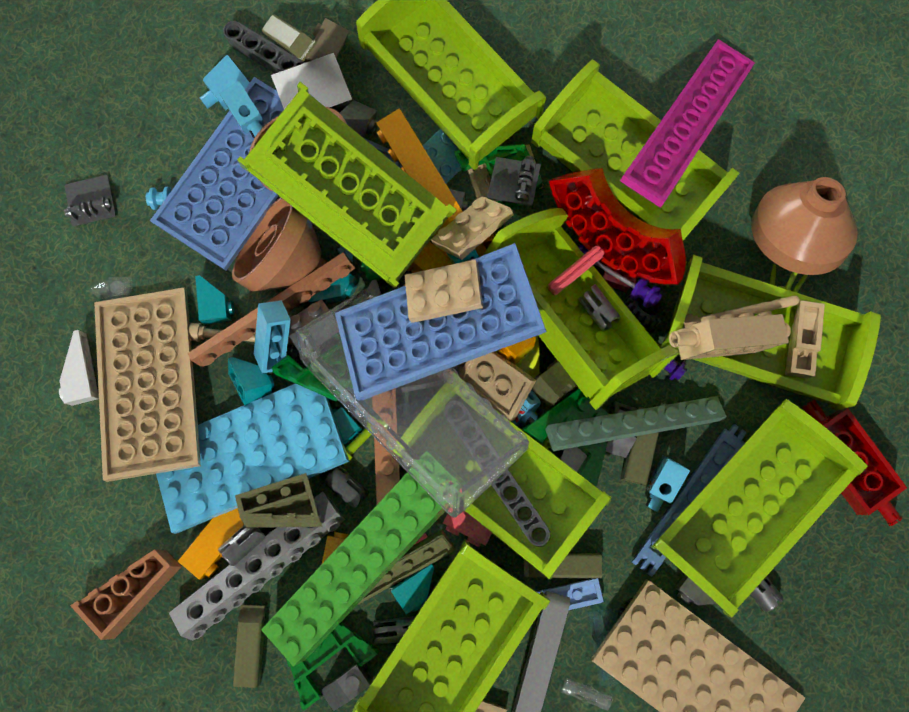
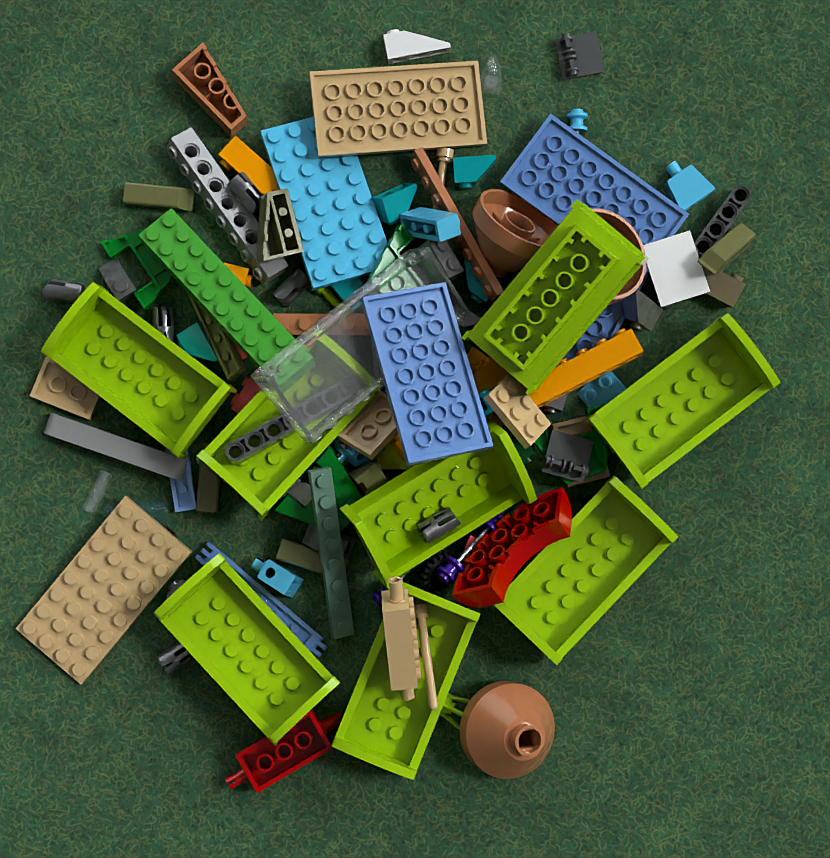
camera: 90 degrees right, 5 degrees up
medium azure torso [219,81,264,138] -> none
tan plate [405,259,483,323] -> none
coral axle [547,246,604,295] -> none
dark pink plate [620,39,755,208] -> none
tan slope [785,301,825,379] -> none

